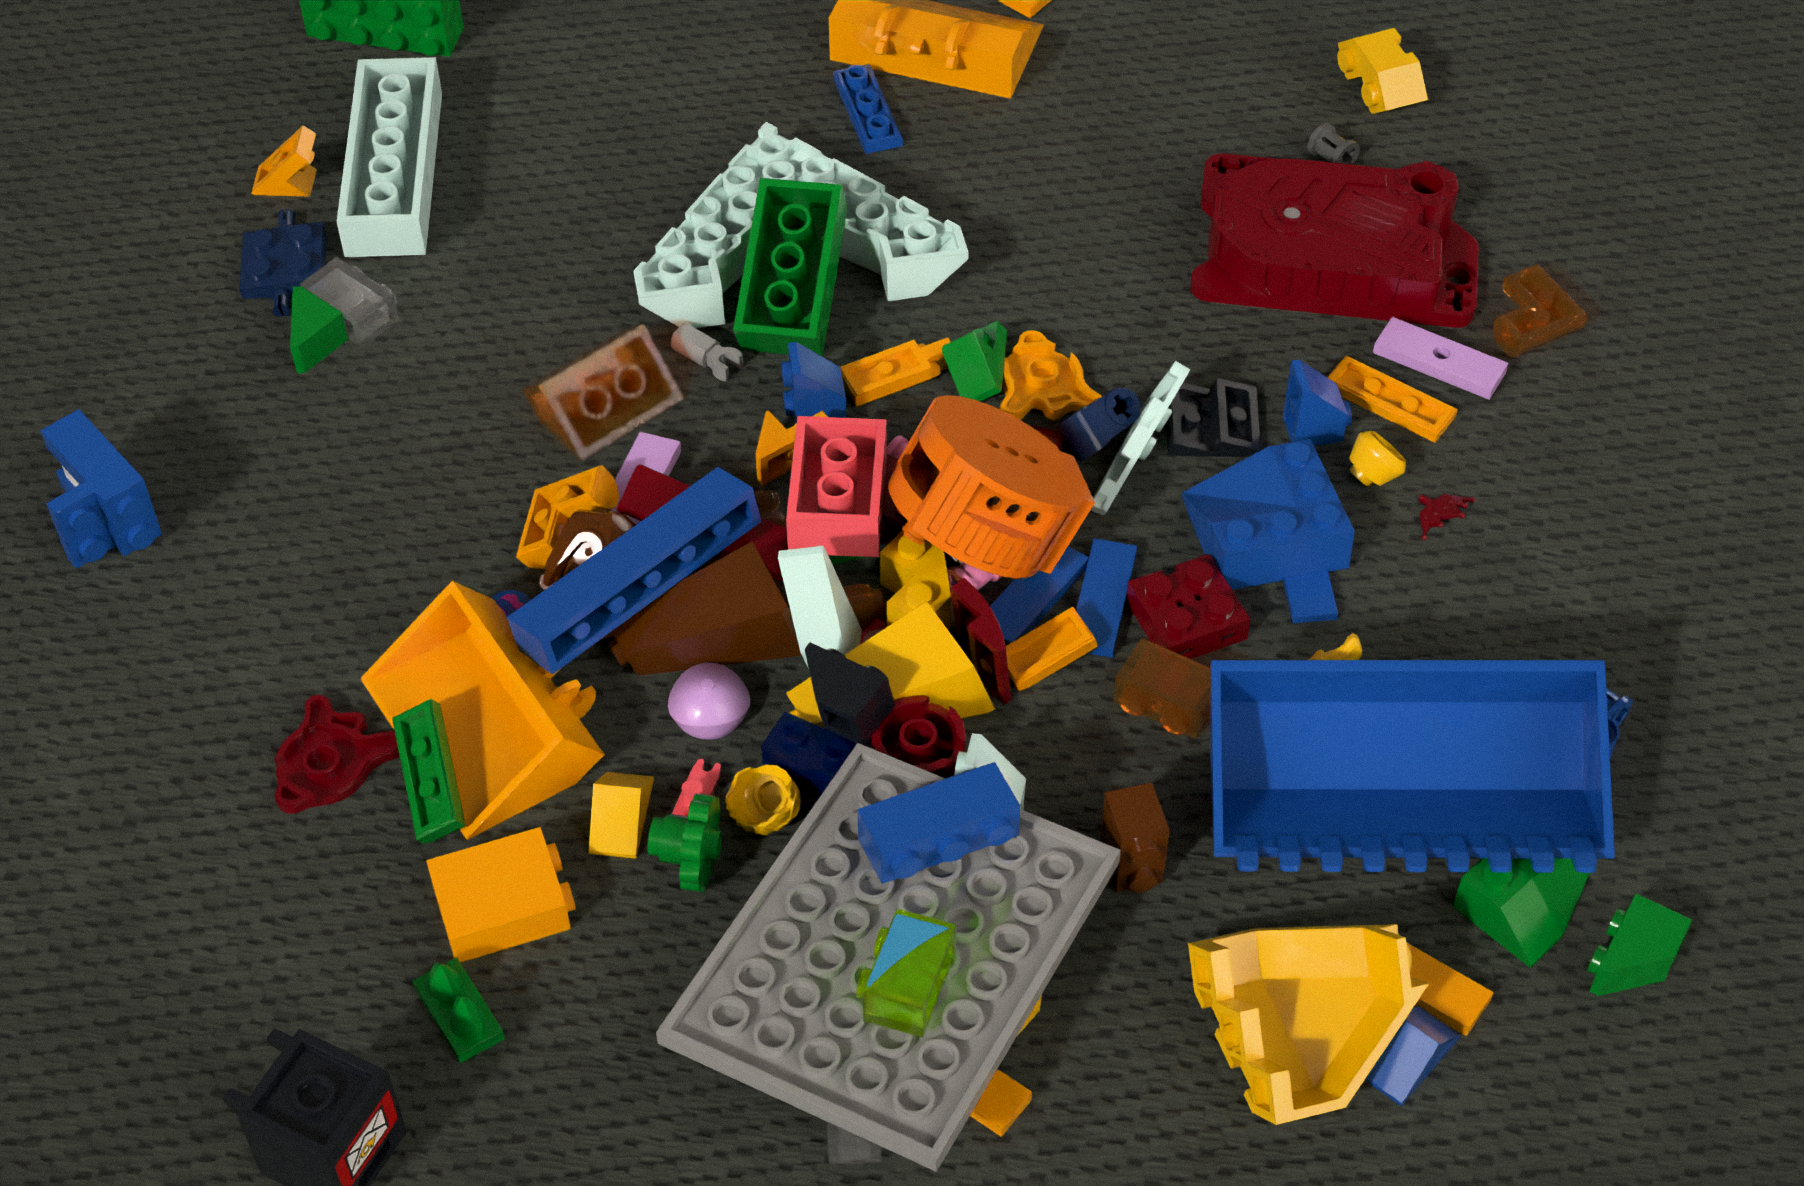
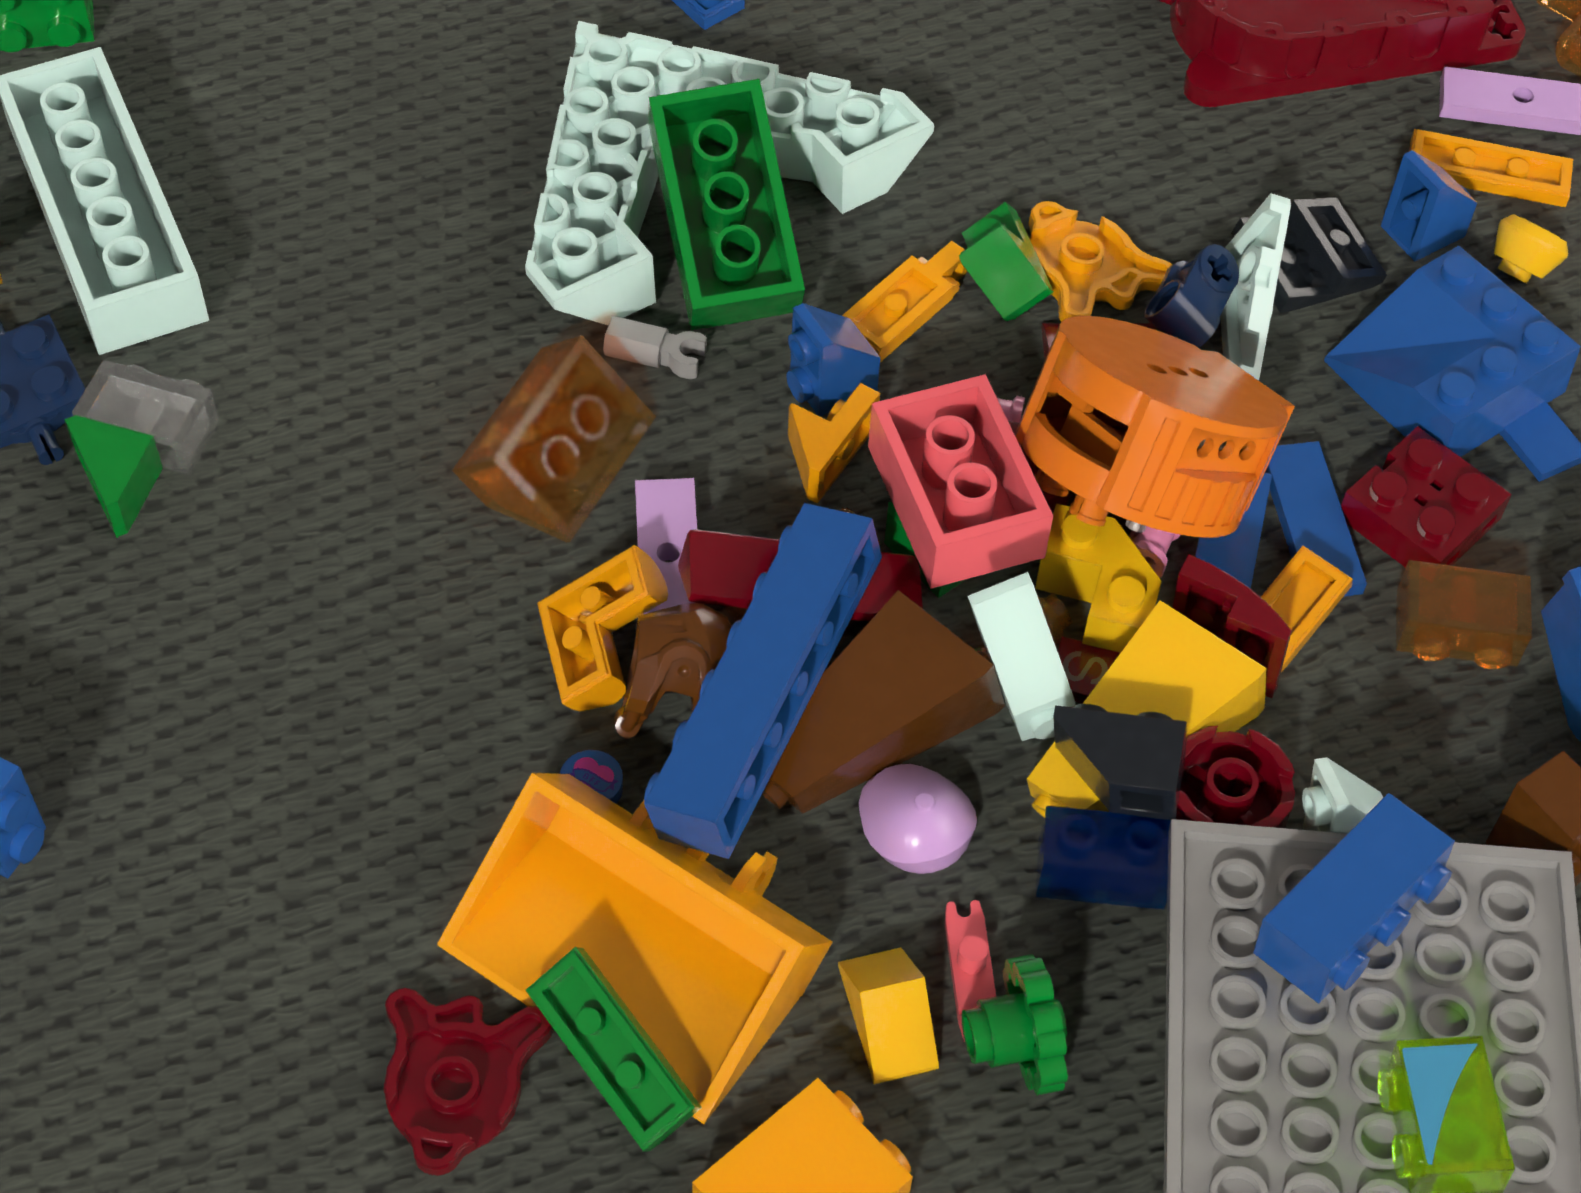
camera: 25 degrees left, 5 degrees up
yellow hair [725,764,801,835] -> none

